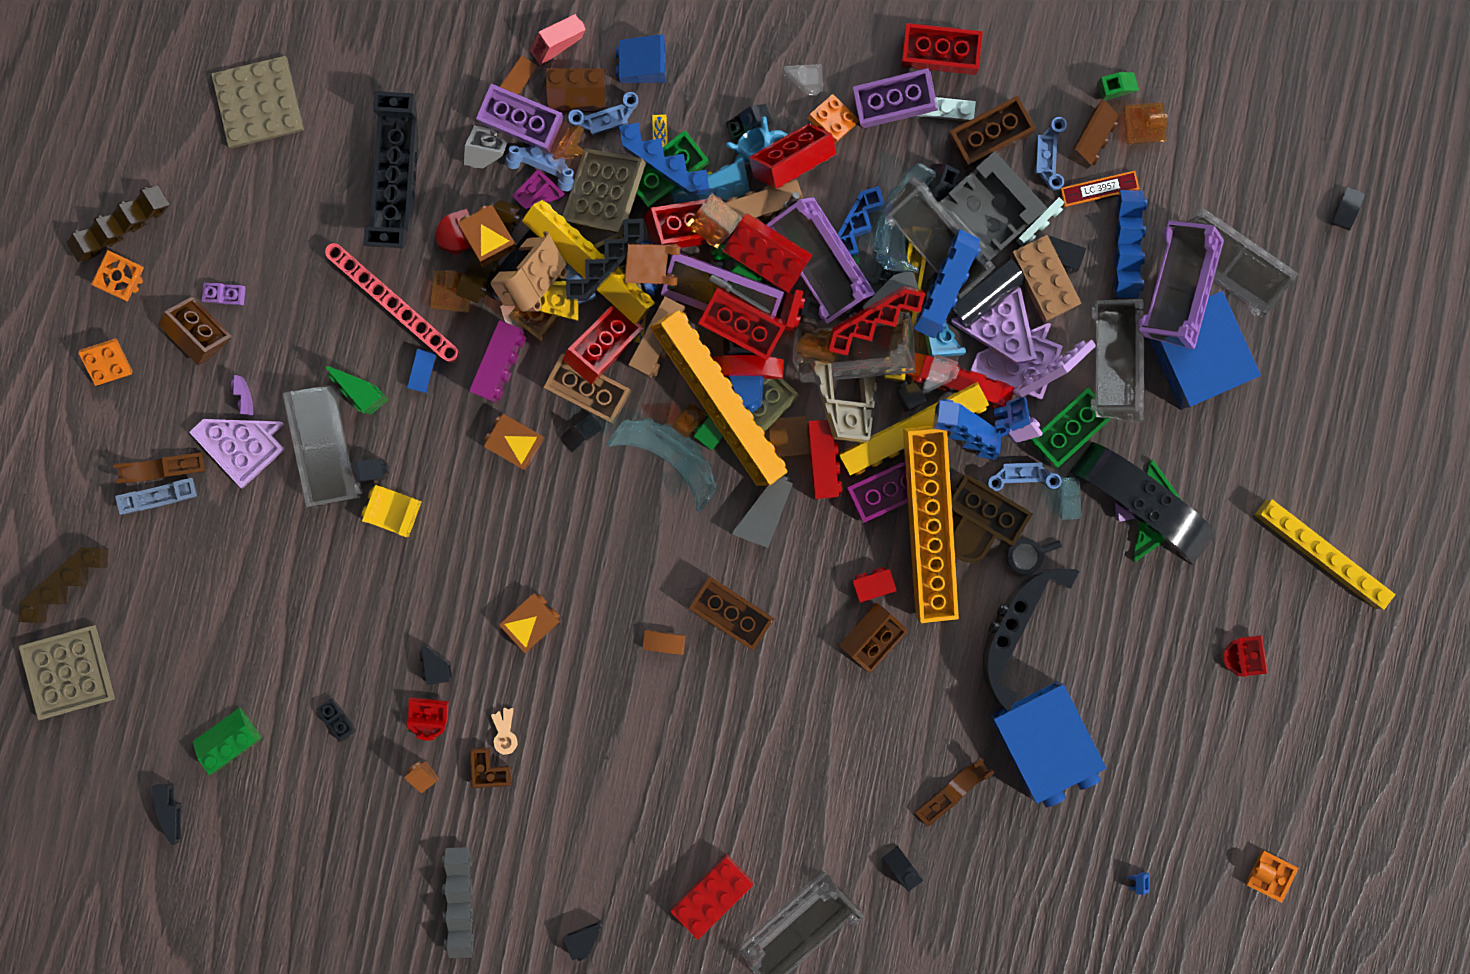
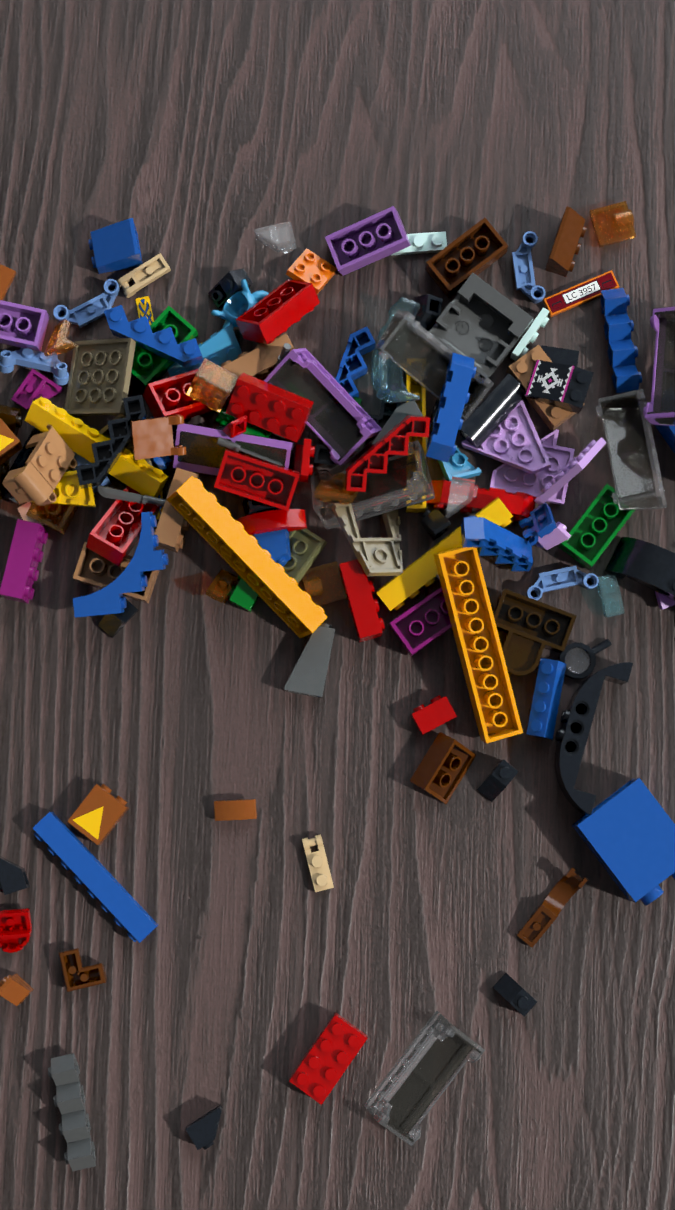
camera: 15 degrees left, 5 degrees down
dark orange brick [483,414,545,470] -> none
light nougat piece [491,708,518,755] -> none
coral slope [530,14,586,66] -> none
reddish brown slope [546,68,606,112] -> none
clear light blue windscreen [606,418,717,513] -> none
reddish brown brick [688,576,775,651] -> none
red brick [900,23,983,75] -> none
green slope [1097,72,1139,100] -> none
none -> blue brick [33,812,158,943]
none -> blue arch [73,512,169,618]
none -> dark grey piece [98,485,166,507]
none -> tan plate [117,253,171,298]
none -> red slope [223,415,247,438]
none -> tan plate [302,834,334,892]
none -> black slope [477,759,518,802]
none -> black slope [524,359,594,414]
none -> blue brick [526,658,567,740]

